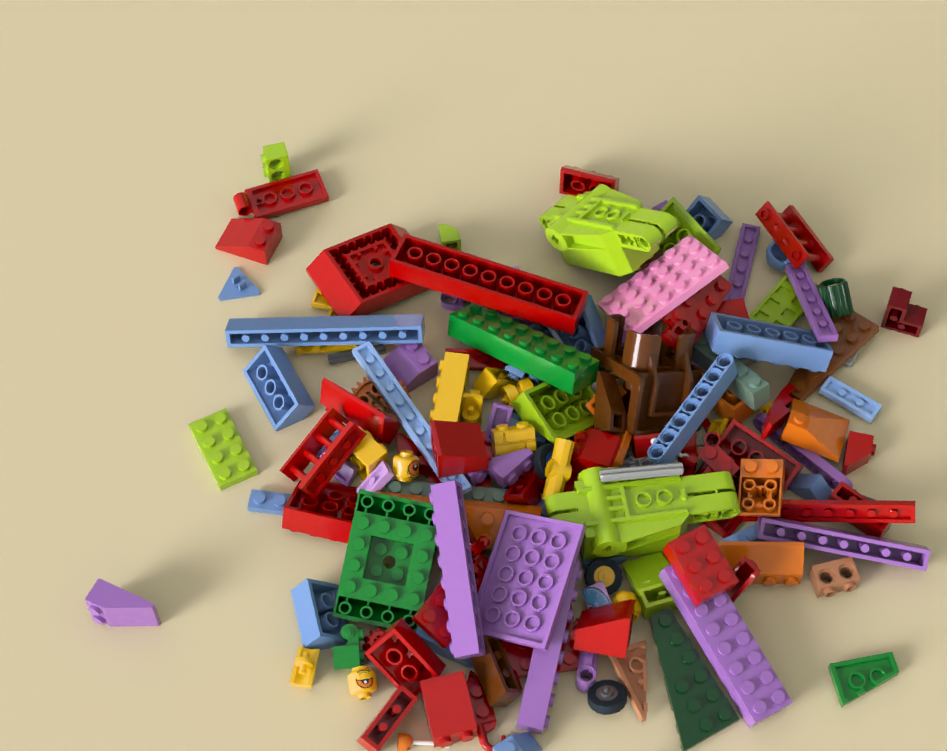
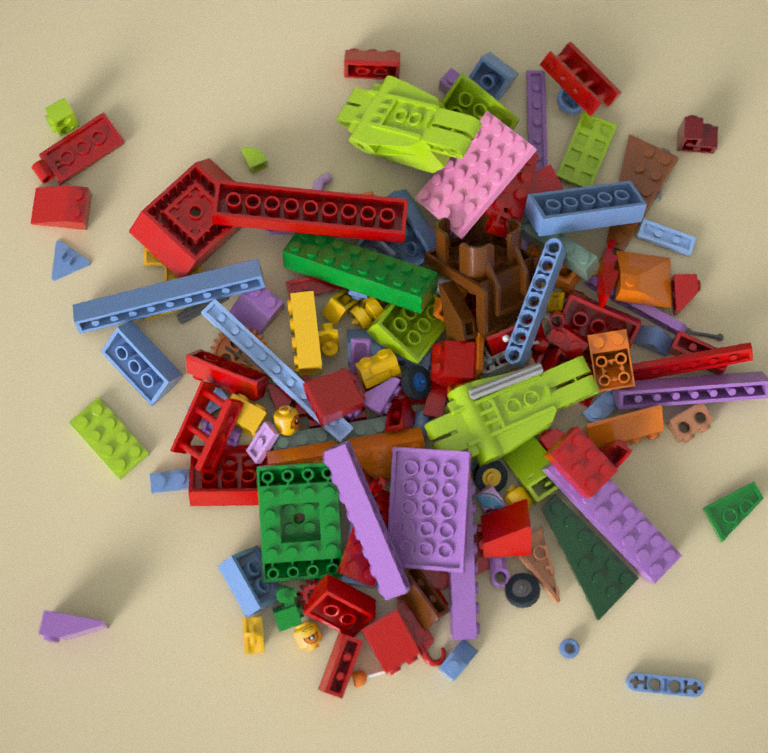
camera: 20 degrees left, 20 degrees up
yellow piece [542,438,575,500] -> none
medium lavender plate [785,263,838,342] -> none
dark green piece [816,278,854,318] -> none

